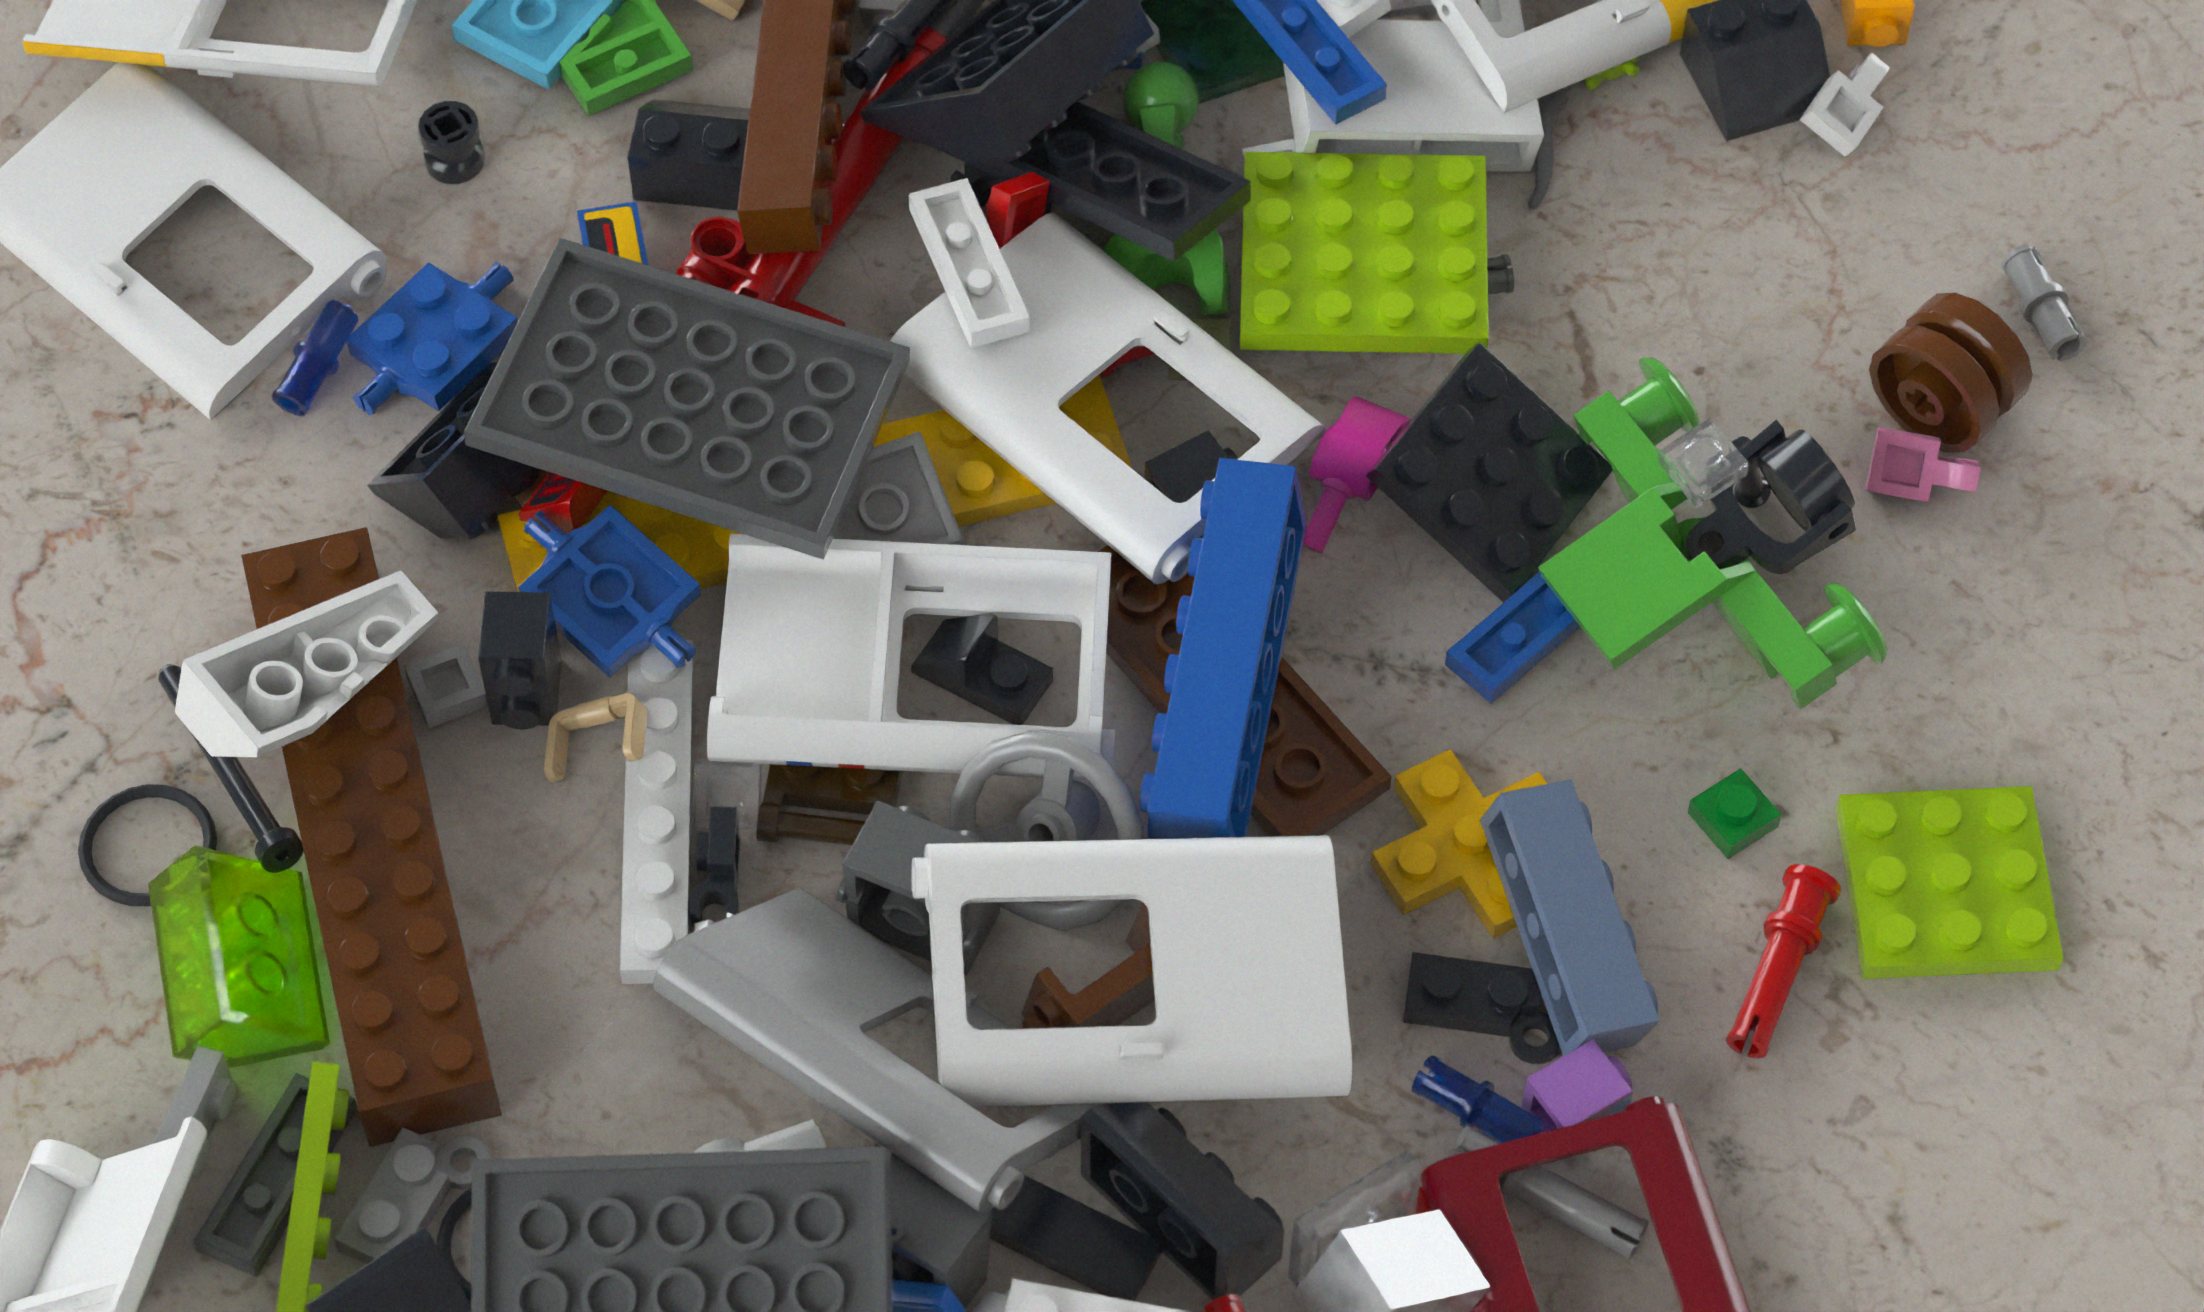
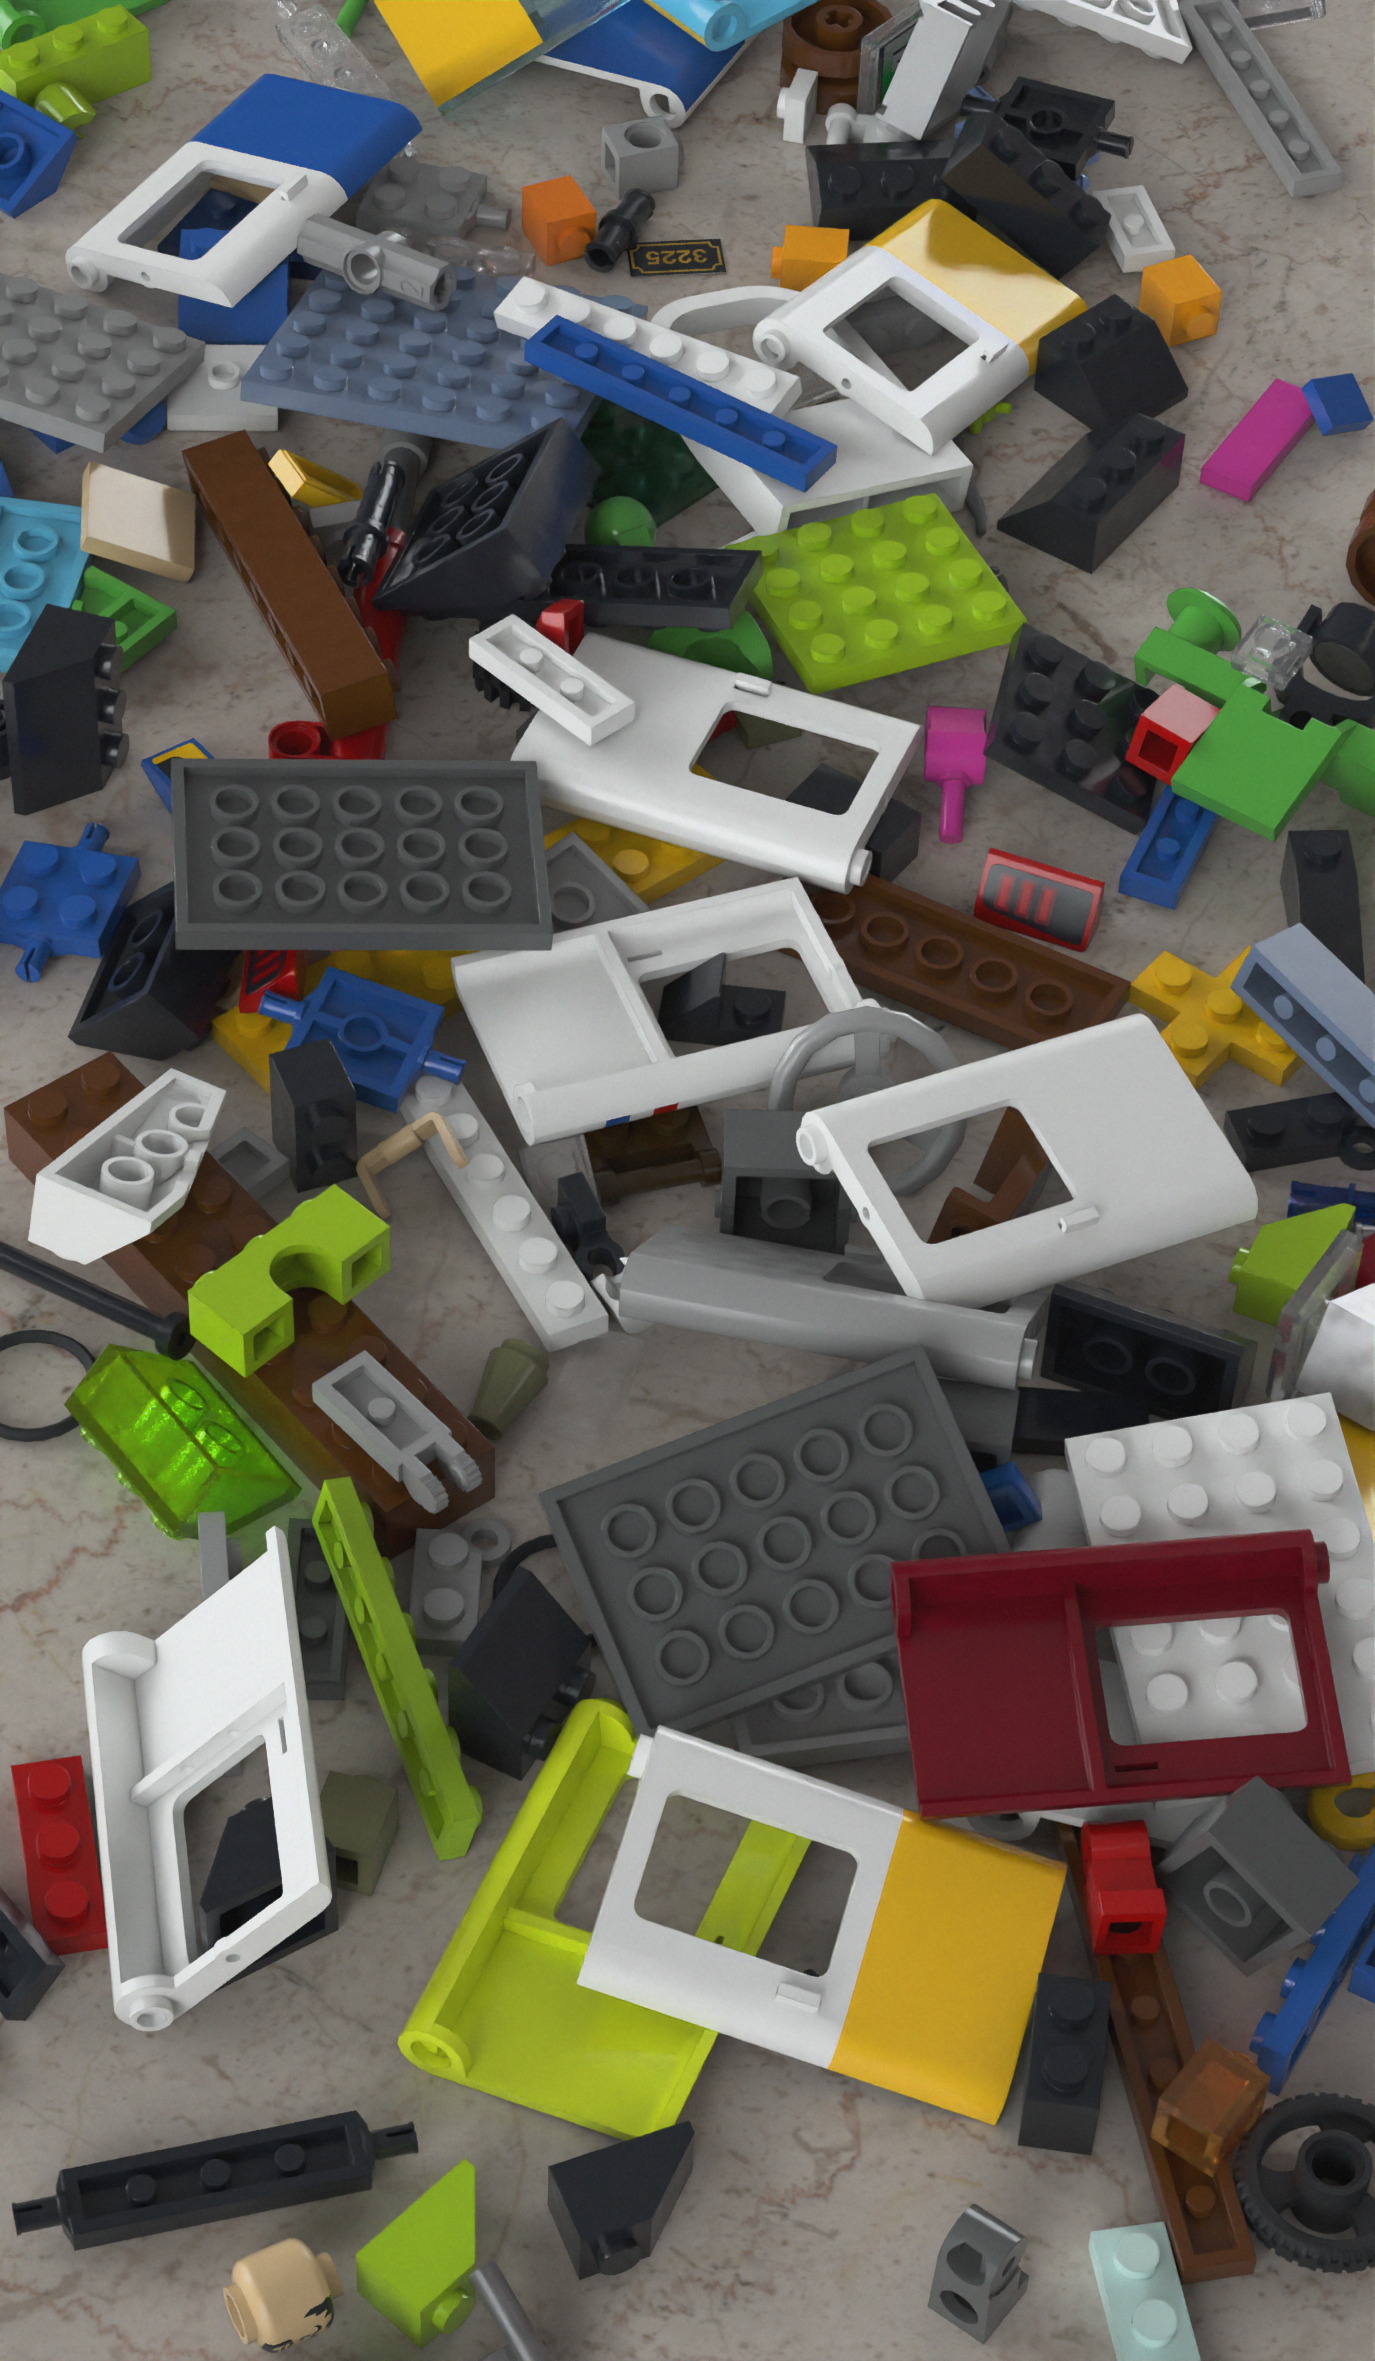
camera: 25 degrees left, 10 degrees down
black slope [627,99,750,211] -> none
blue brick [1140,458,1307,839] -> none
white plate [1800,53,1890,157] -> none
none -> black slope [2,604,130,816]
none -> lime arch [188,1184,391,1378]
none -> light grey hinge [312,1350,483,1515]
none -> olive cone [467,1338,550,1440]
none -> slope [973,848,1105,952]
none -> black slope [997,413,1186,574]
none -> red brick [1125,683,1221,786]
none -> dark pink tile [1200,378,1316,502]
none -> lime slope [1228,1203,1356,1337]
none -> black slope [1280,830,1365,984]
none -> blue tile [1301,373,1374,436]

